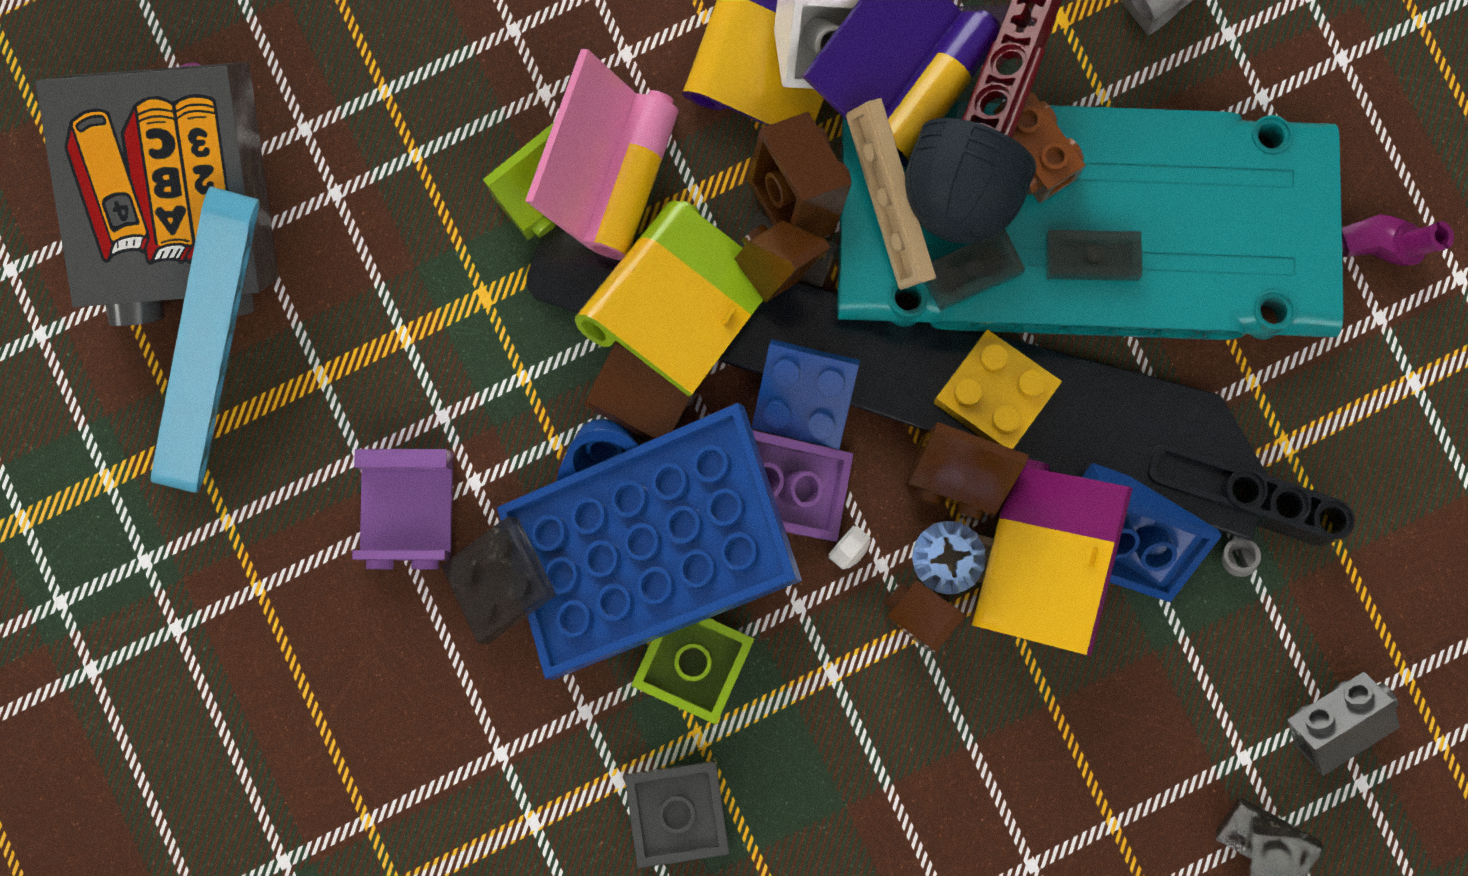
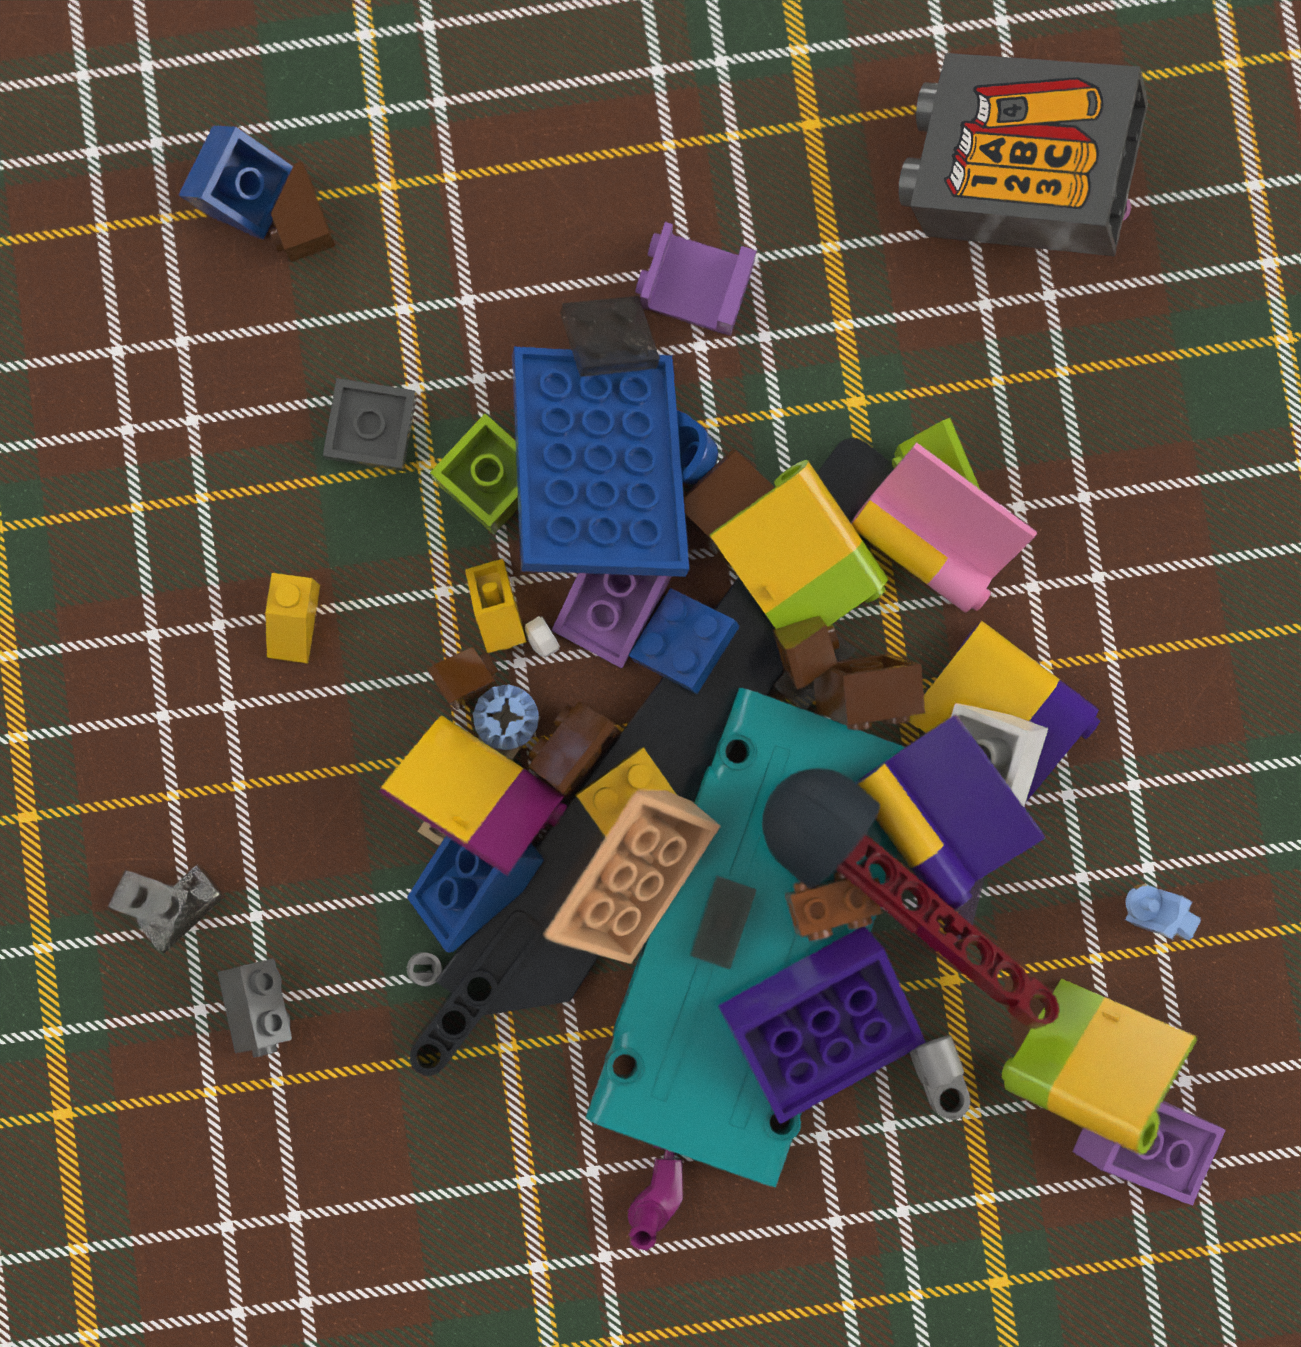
camera: 110 degrees right, 0 degrees up
medium azure beam [151,186,259,493] -> none
tan tile [846,98,936,290] -> none
clear smoke plate [925,229,1025,311] -> none
none -> yellow slope [265,573,320,664]
none -> yellow slope [465,559,526,653]
none -> light nougat slope [544,790,721,964]
none -> dark purple slope [718,926,926,1124]

